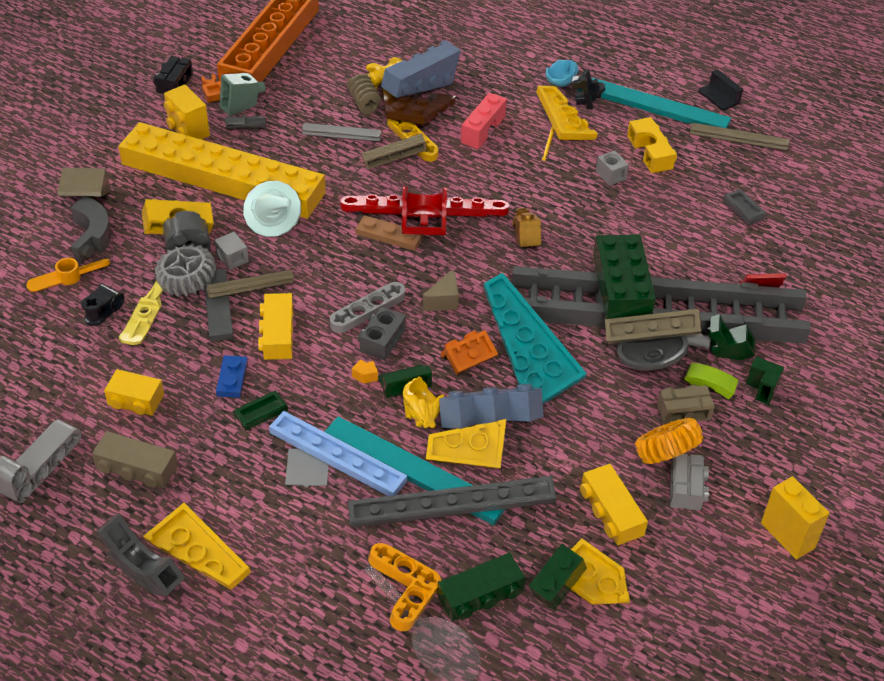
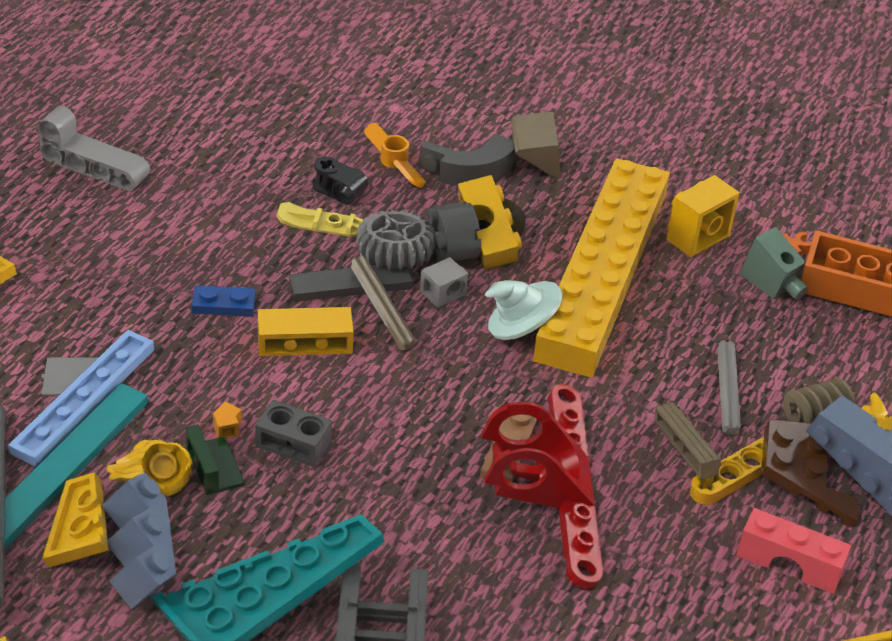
camera: 85 degrees right, 5 degrees down
dark tan brick [92,431,178,489] -> none
yellow brick [104,369,164,416] -> none
black brick [153,56,193,94] -> none
dark grey axle [225,115,266,130] -> none
dark green tile [233,390,288,431] -> none
light grey beam [330,282,405,333] -> none
dark tan slope [423,270,459,311] -> none
orange bracket [440,330,498,375] -> none
pearl gold brick [512,208,542,247] -> none

